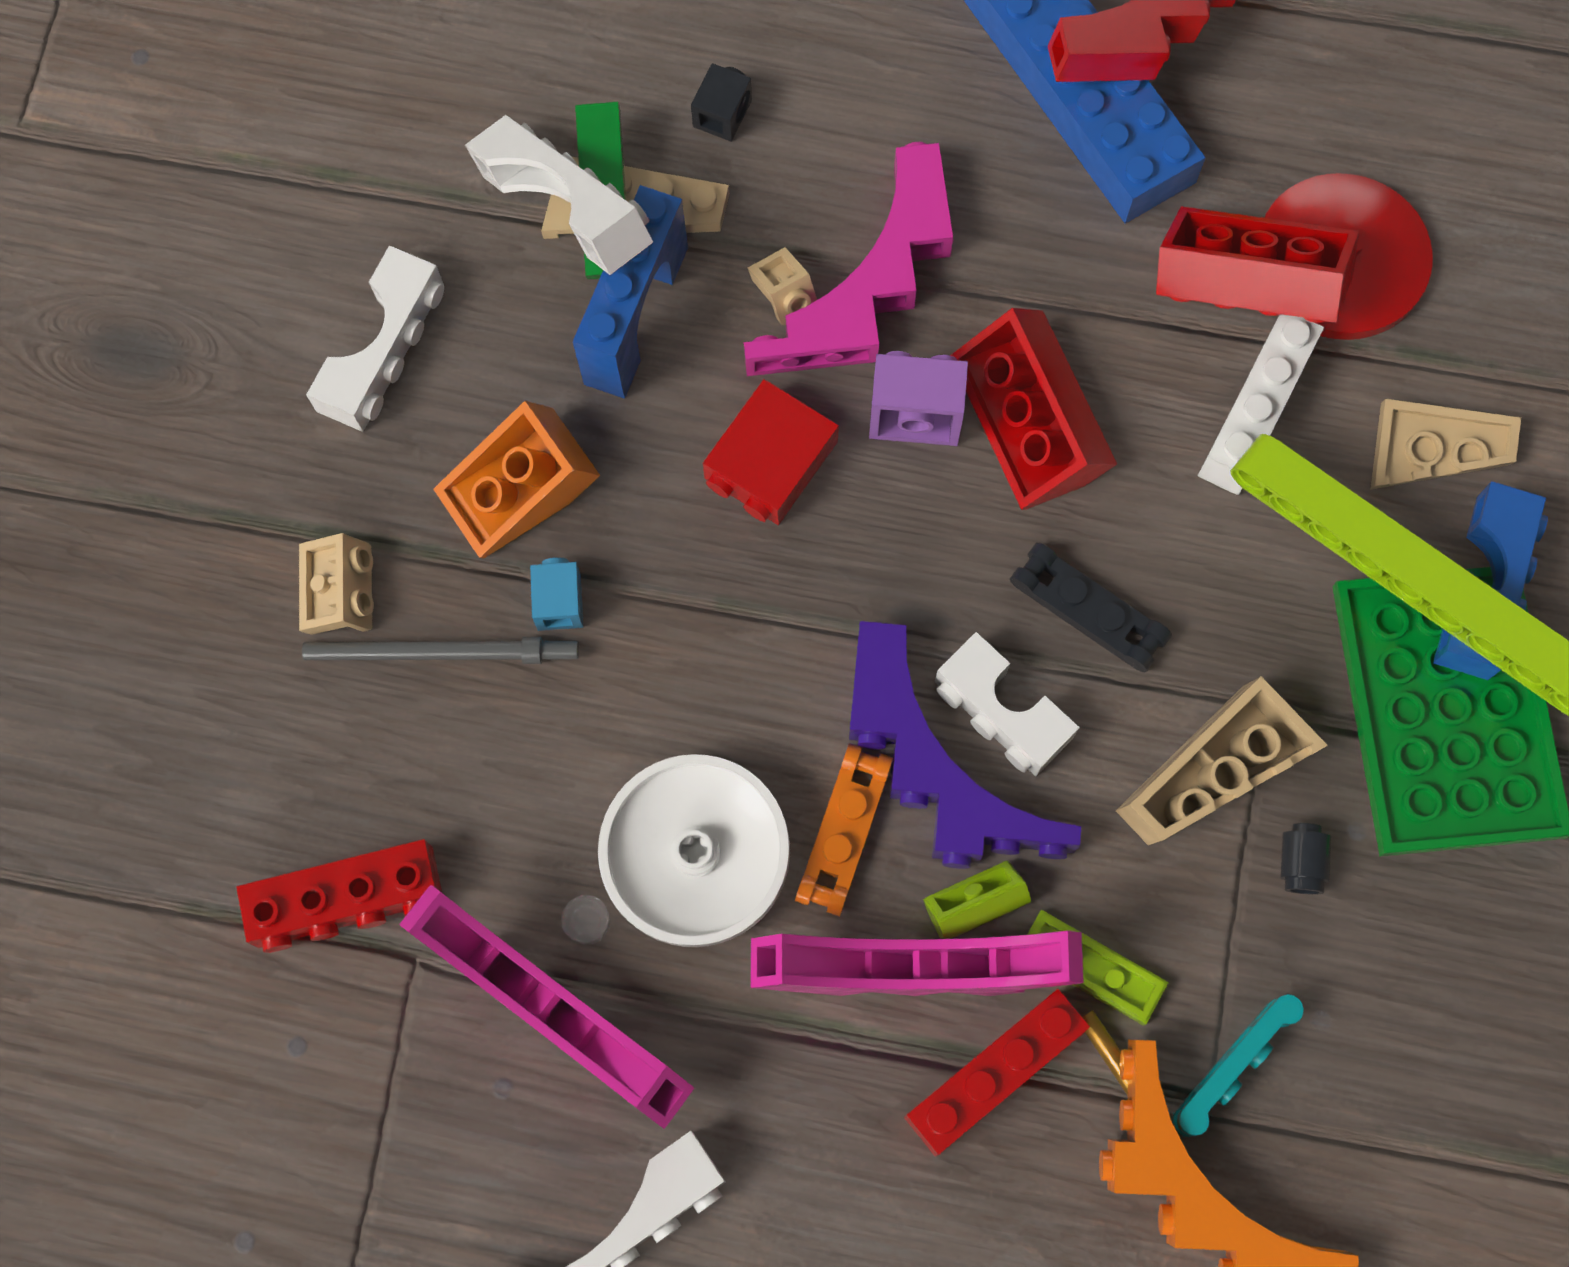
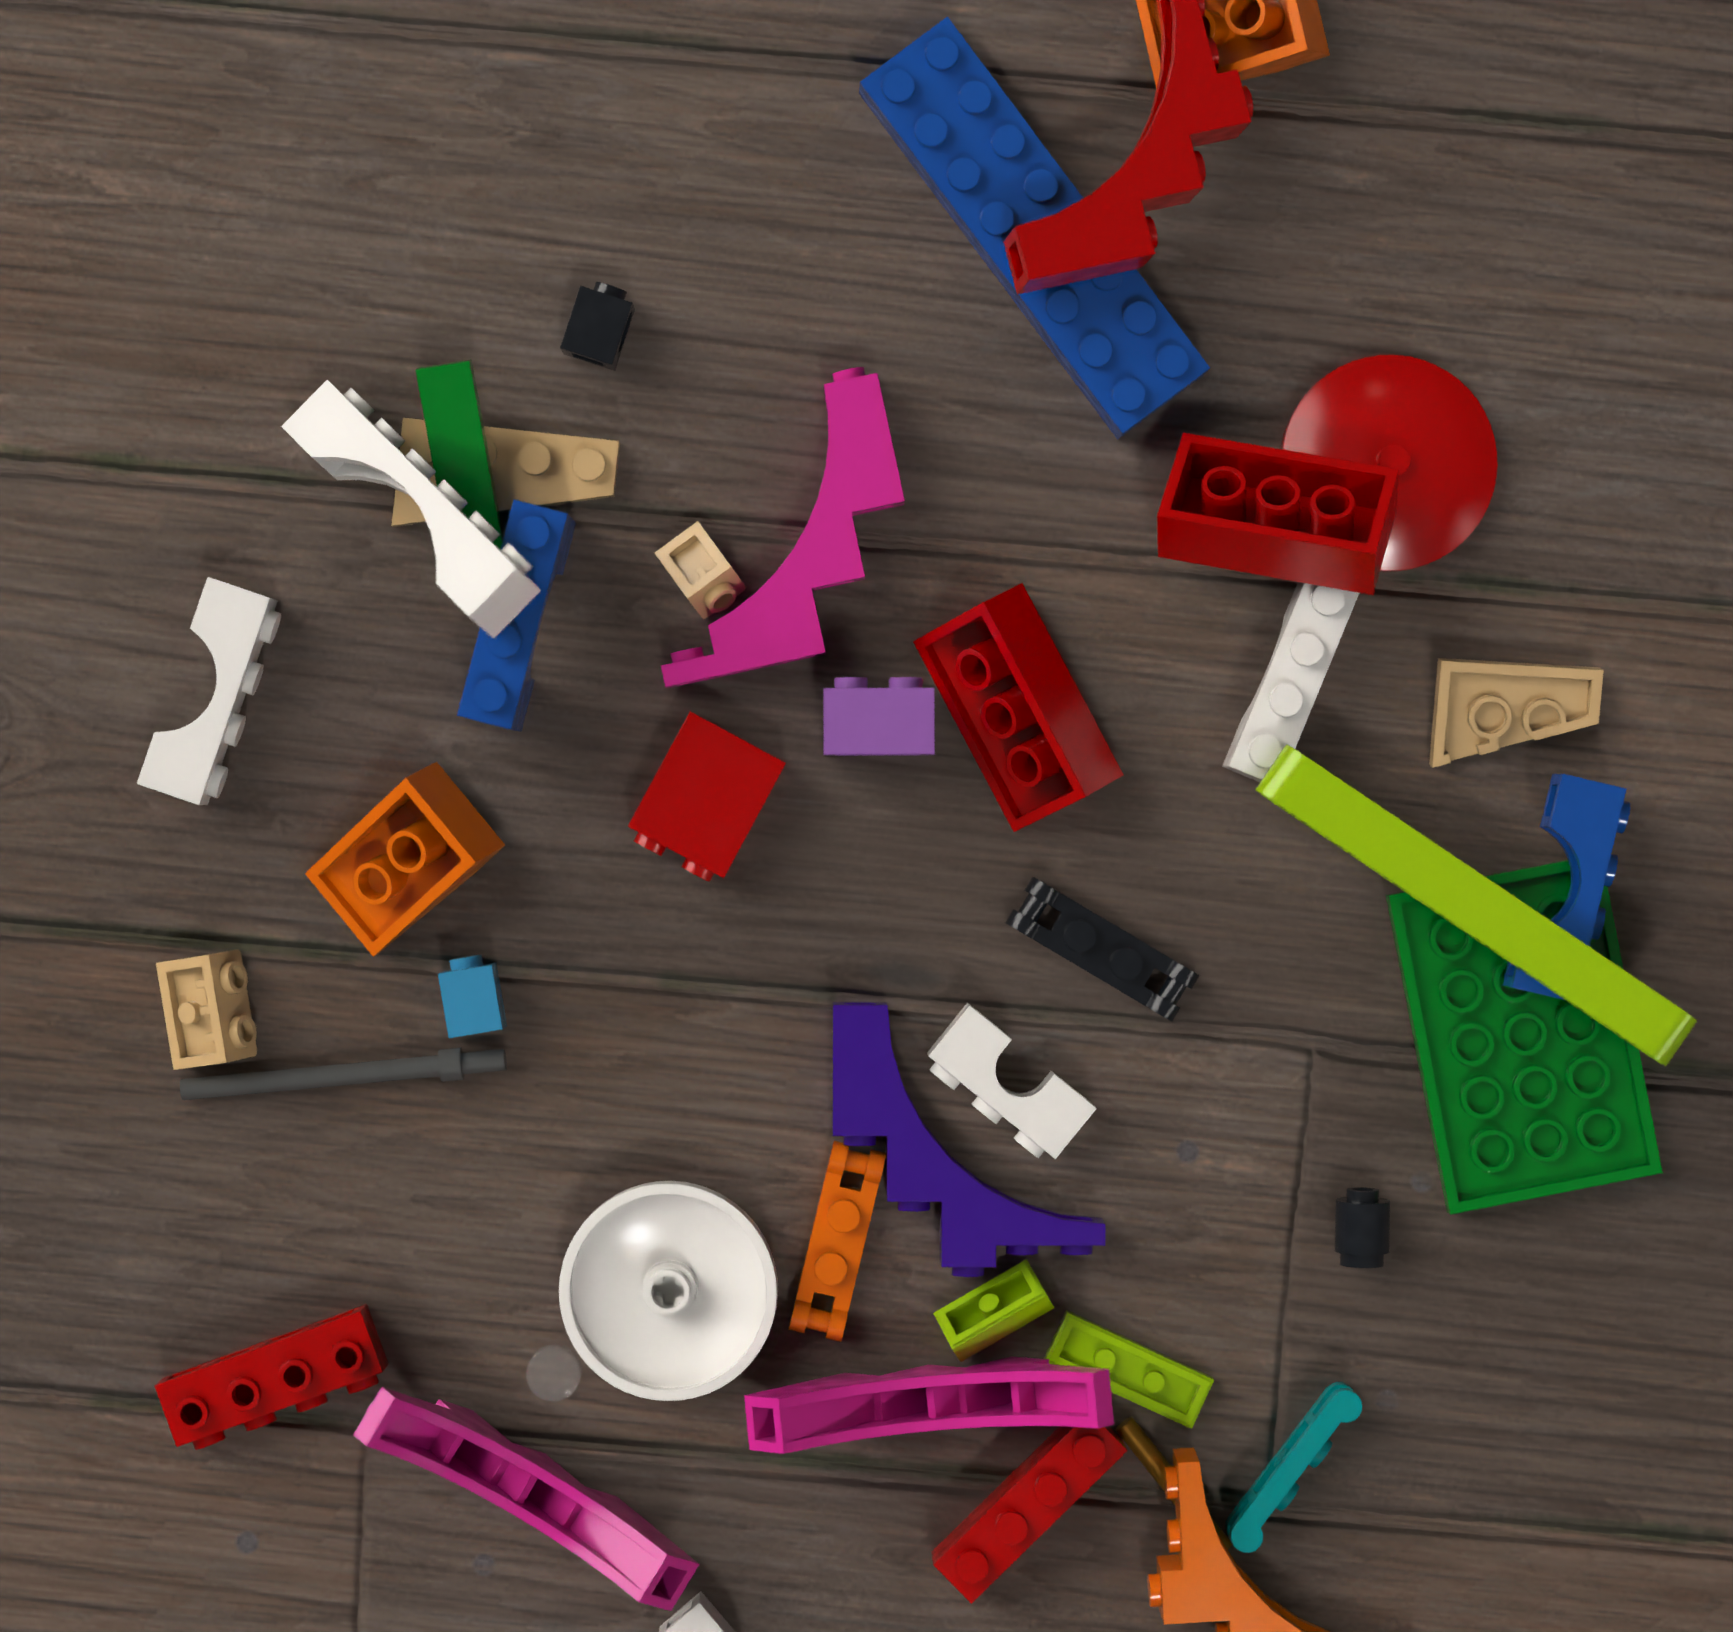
camera: 10 degrees left, 15 degrees up
tan wedge [1116,676,1328,845] -> none

